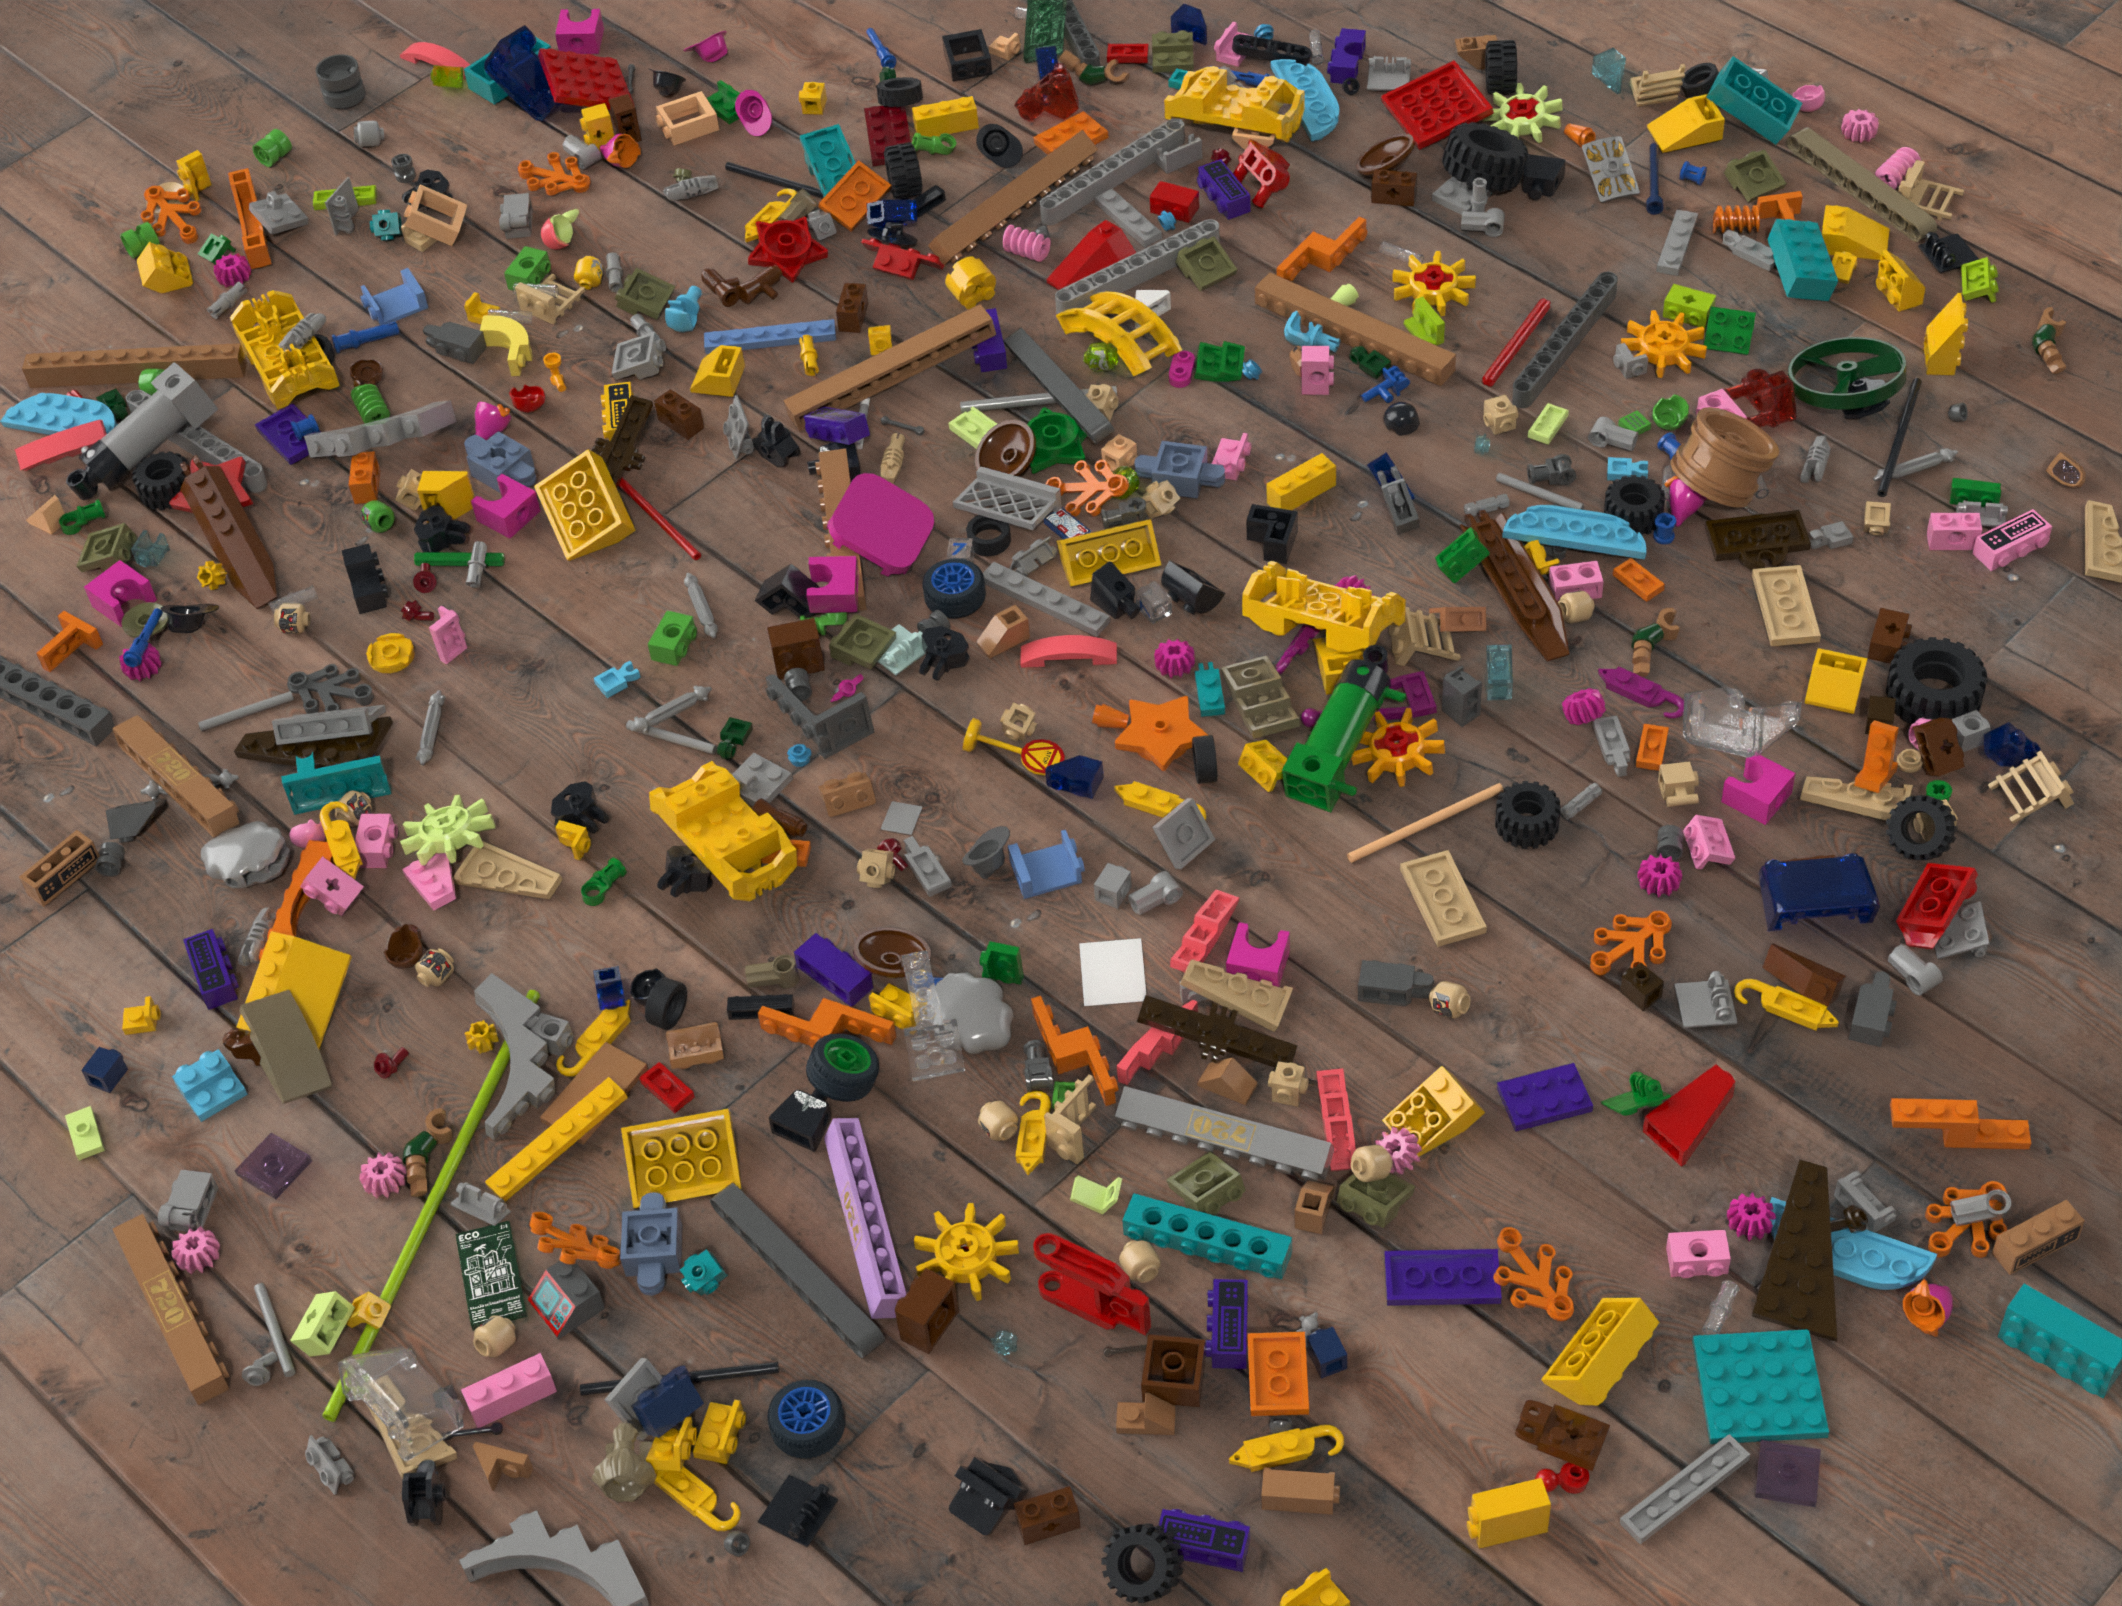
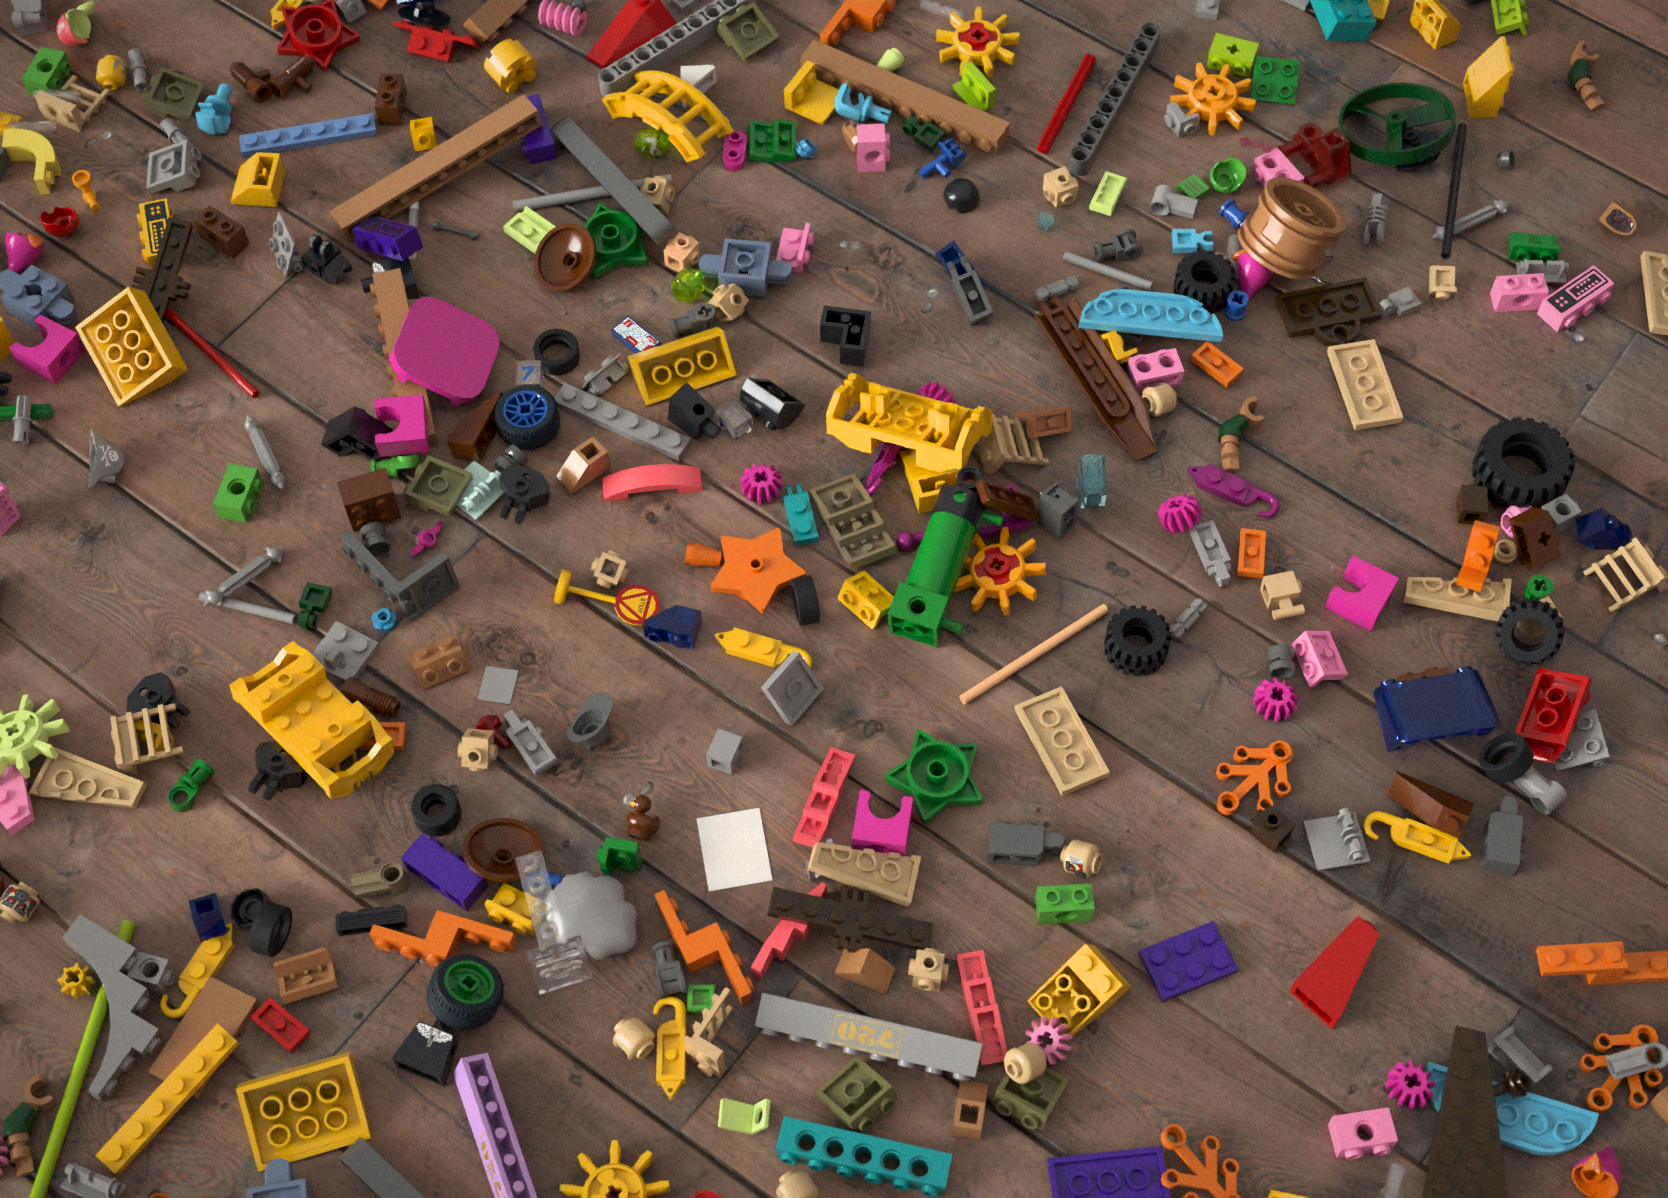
camera: 10 degrees left, 10 degrees up
medium azure plate [594,661,641,698] -> none
yellow pin [799,335,819,376] -> none
tan hinge [880,433,905,484] -> none
light grey fence [953,467,1062,530] -> none
medium blue panel [1008,830,1085,899] -> none
orange plant [1045,459,1129,517] -> none
light grey piece [1128,871,1183,915] -> none
yellow brick [1267,453,1336,510] -> none
green bracket [1435,527,1490,583] -> none
green hinge [1600,1072,1671,1116] -> none
clear windscreen [1683,687,1802,757] -> none
yellow slope [1804,648,1867,714] -> none
reddish brown brick [1867,607,1912,664] -> none
none -> light grey hat [88,428,124,490]
none -> tan plate [110,703,184,777]
none -> black tyre [410,784,462,837]
none -> reddish brown slope [447,391,503,461]
none -> reddish brown animal [626,795,660,842]
none -> yellow bracket [784,60,839,125]
none -> green plate [885,729,983,824]
none -> reddish brown tile [975,479,1039,522]
none -> bright green brick [1035,883,1095,925]
none -> clear pink hinge [1240,137,1271,153]
none -> black tyre [1478,733,1534,783]

